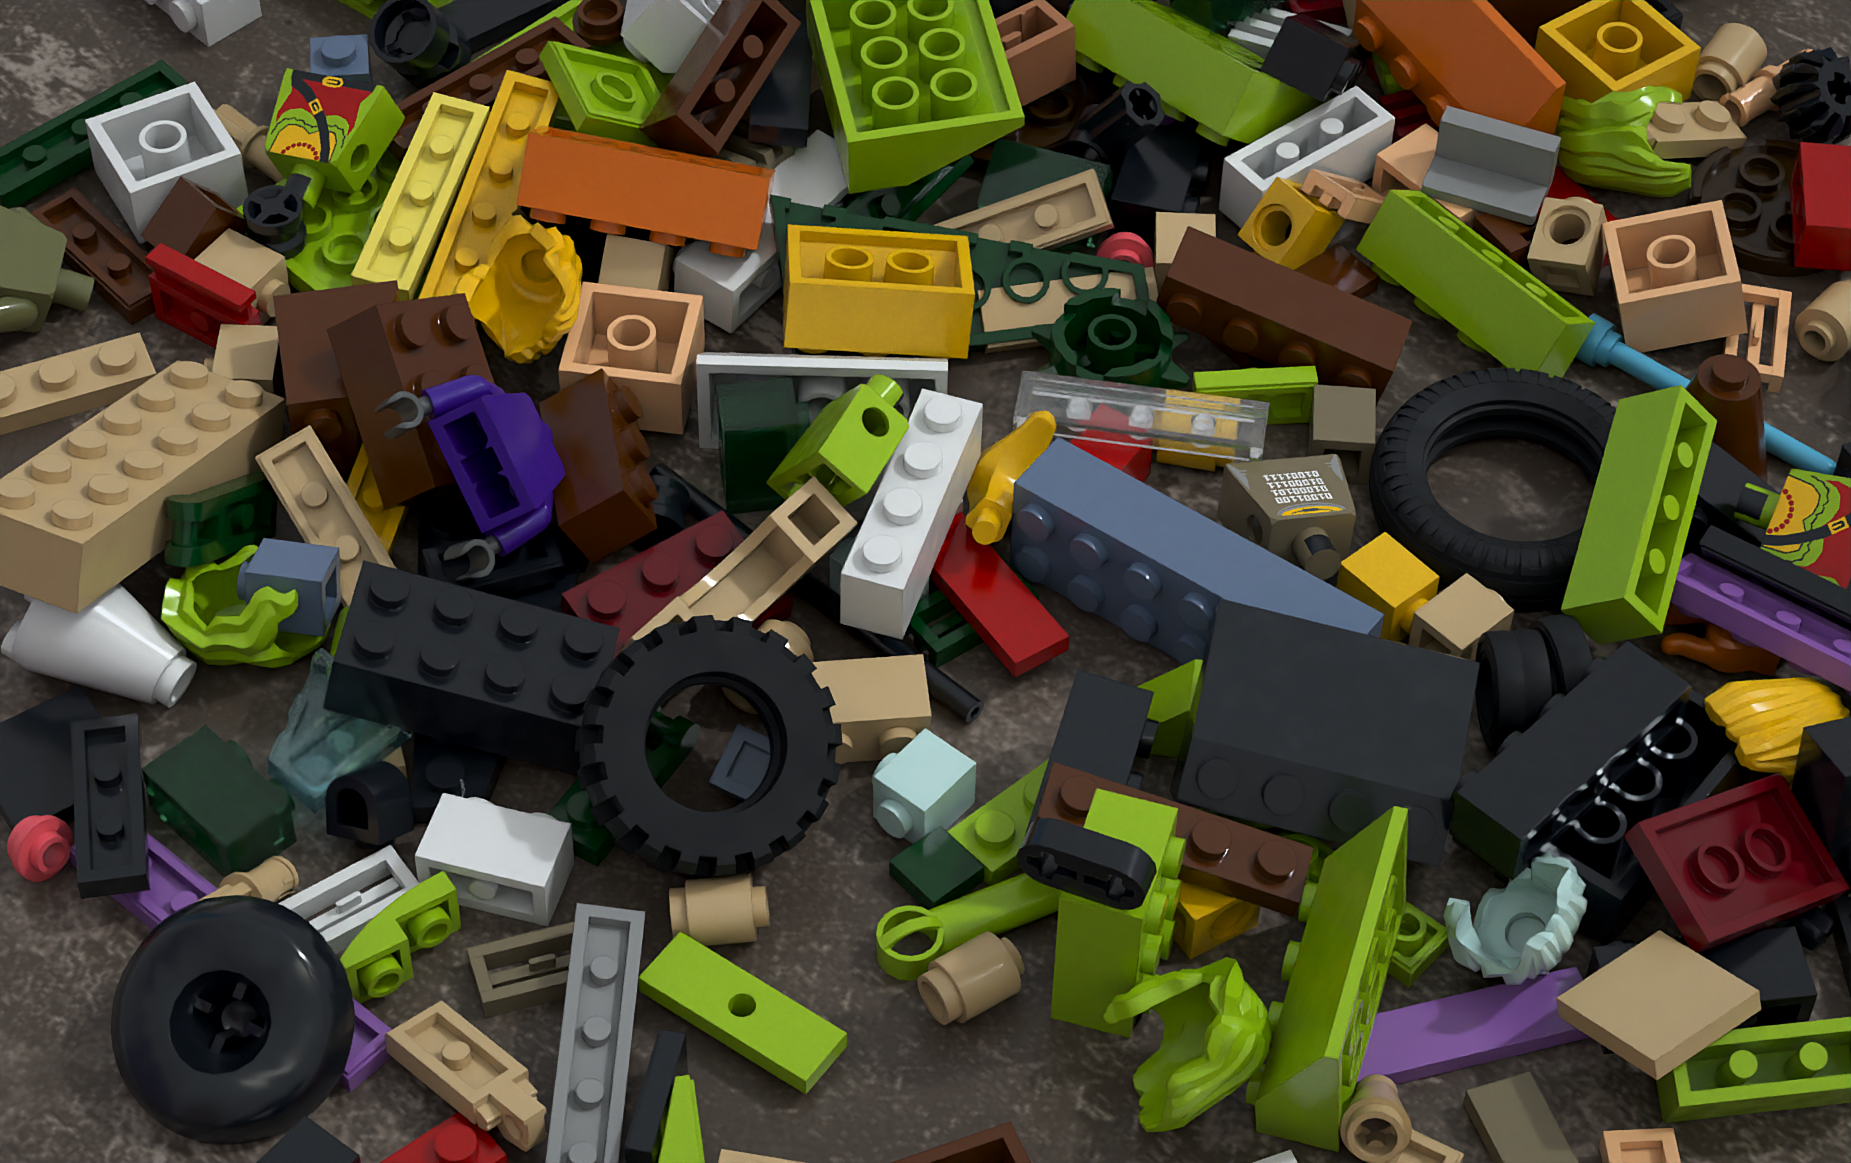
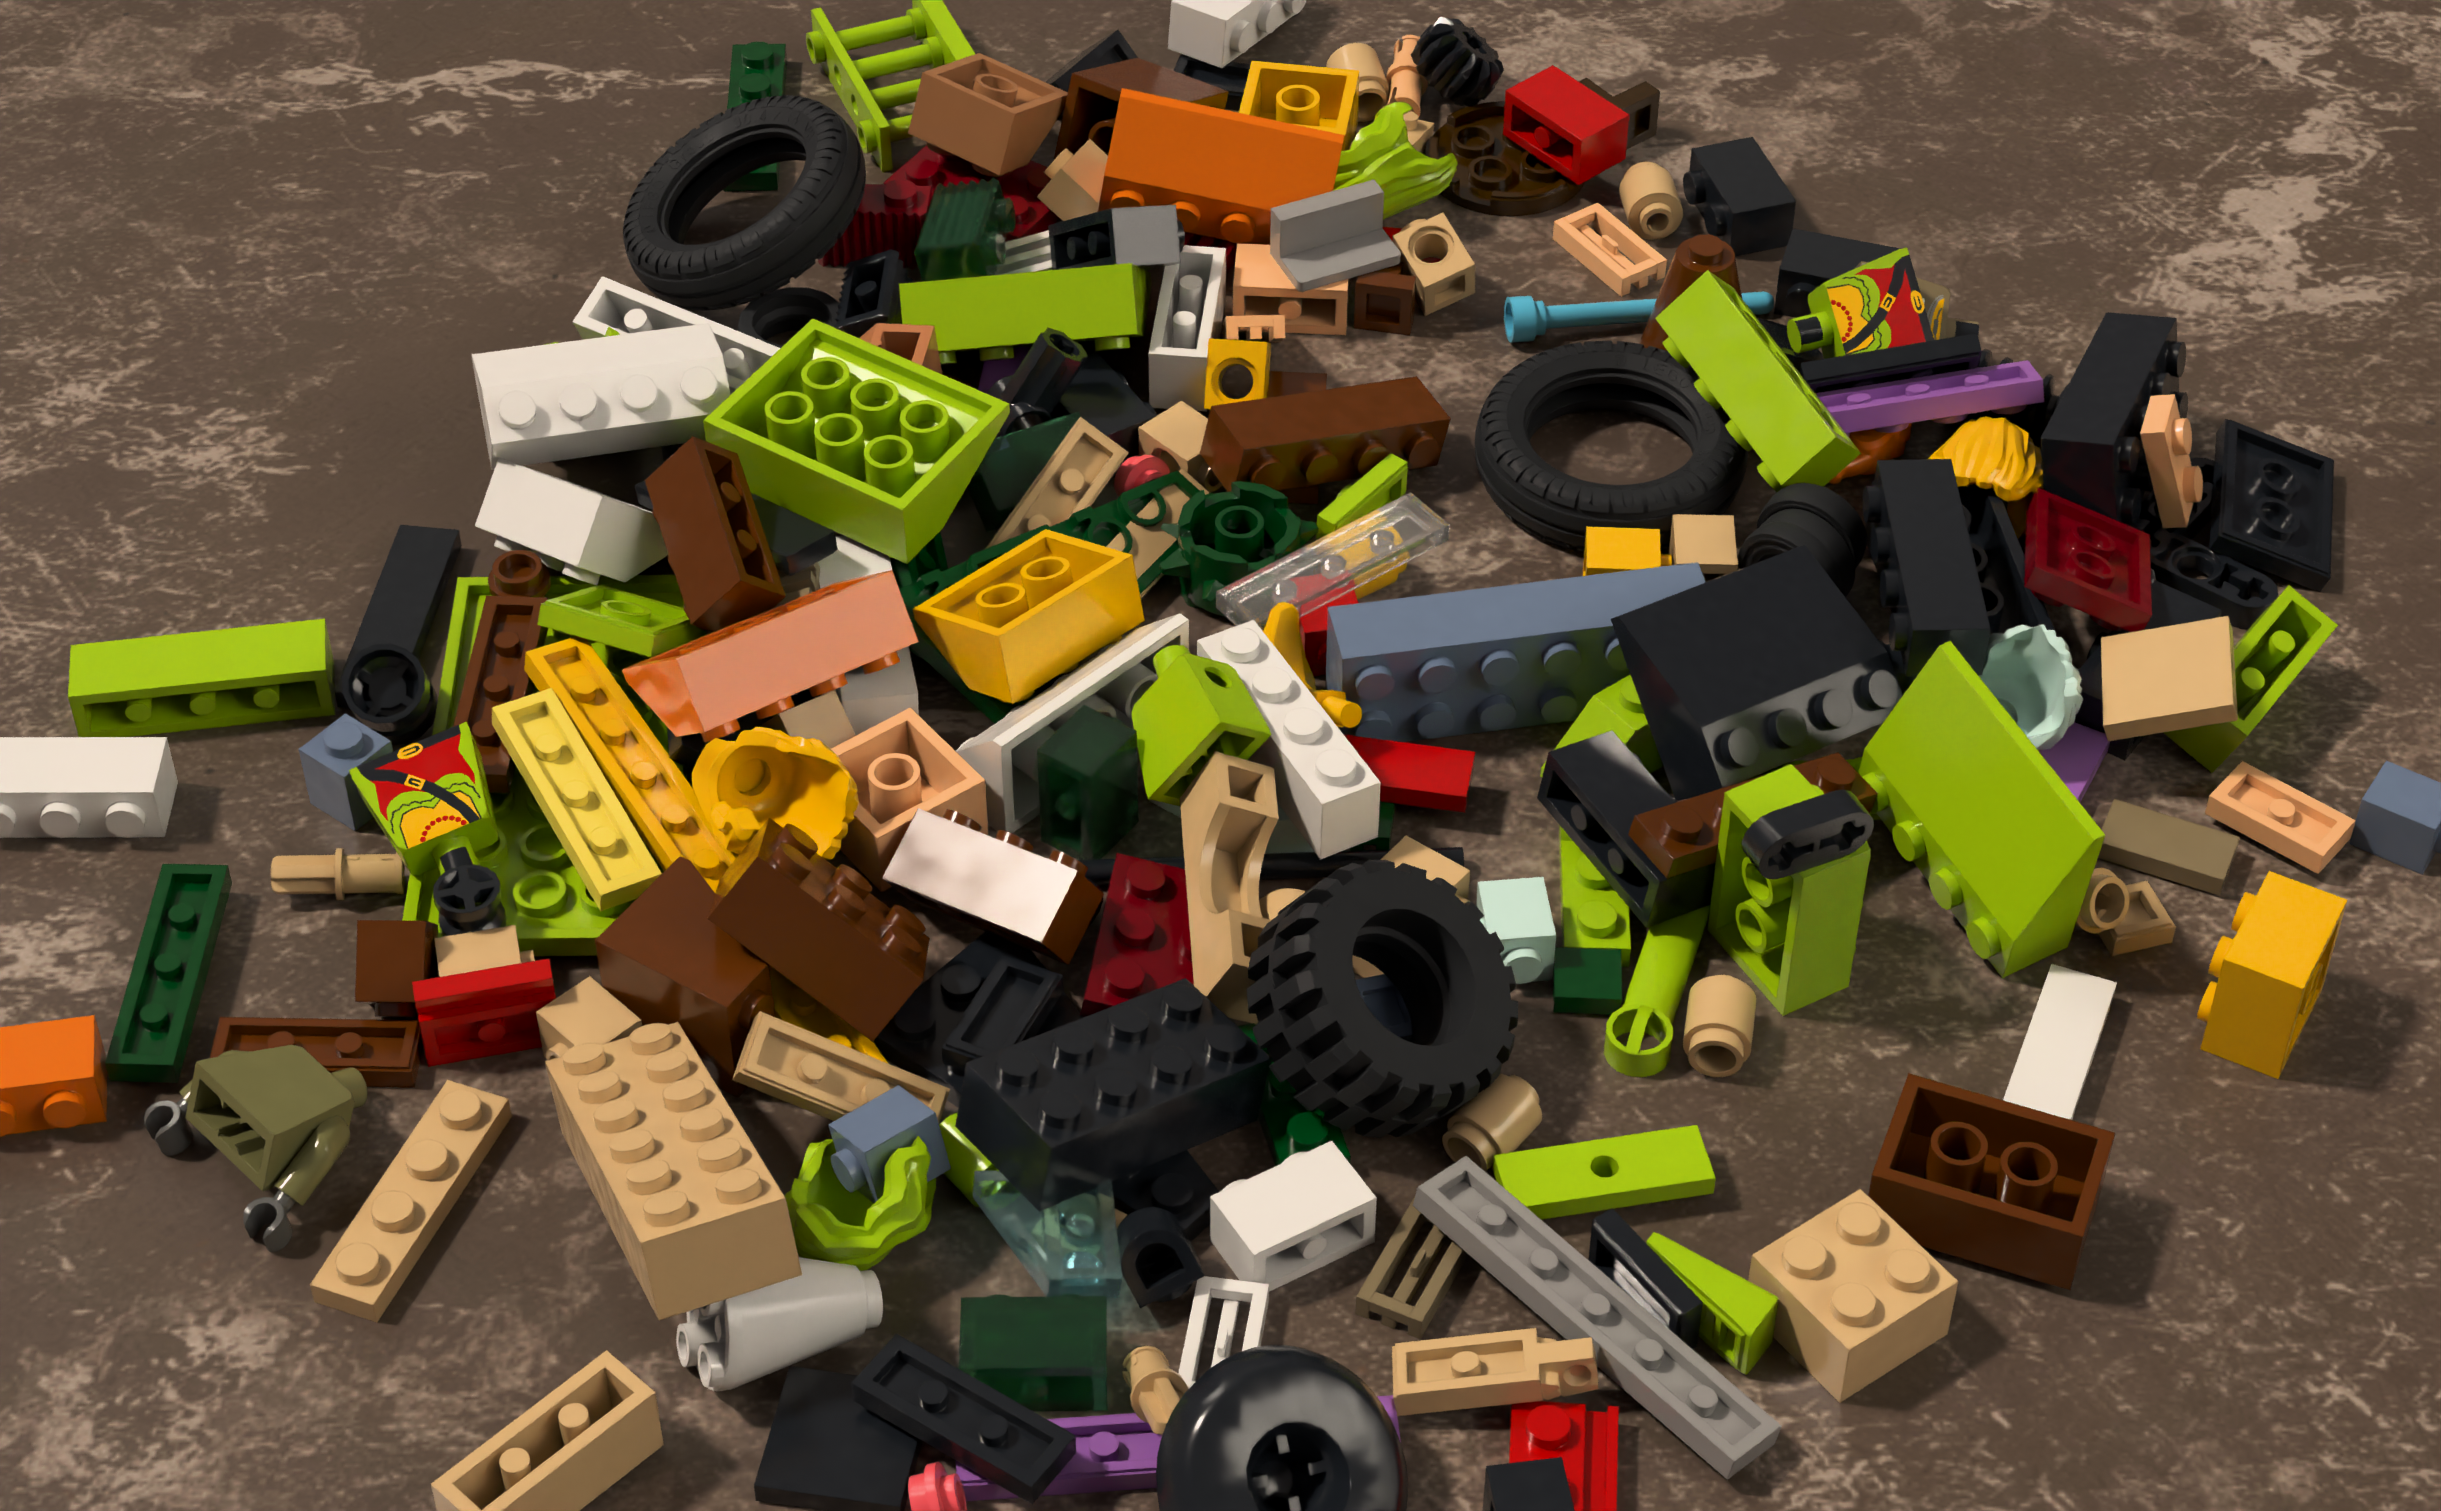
camera: 45 degrees left, 5 degrees down
white brick [85,81,248,244] -> none
dark green plate [164,471,277,567] -> none
lime slope [340,870,462,1004] -> none
dark purple torso [374,375,565,582] -> none
lime hair [1103,957,1272,1132] -> none
dark tan torso [1217,454,1356,580] -> none
dark tan brick [1308,384,1376,485] -> none
lime brick [1356,190,1596,378] -> none
light nougat brick [1602,200,1748,353] -> none

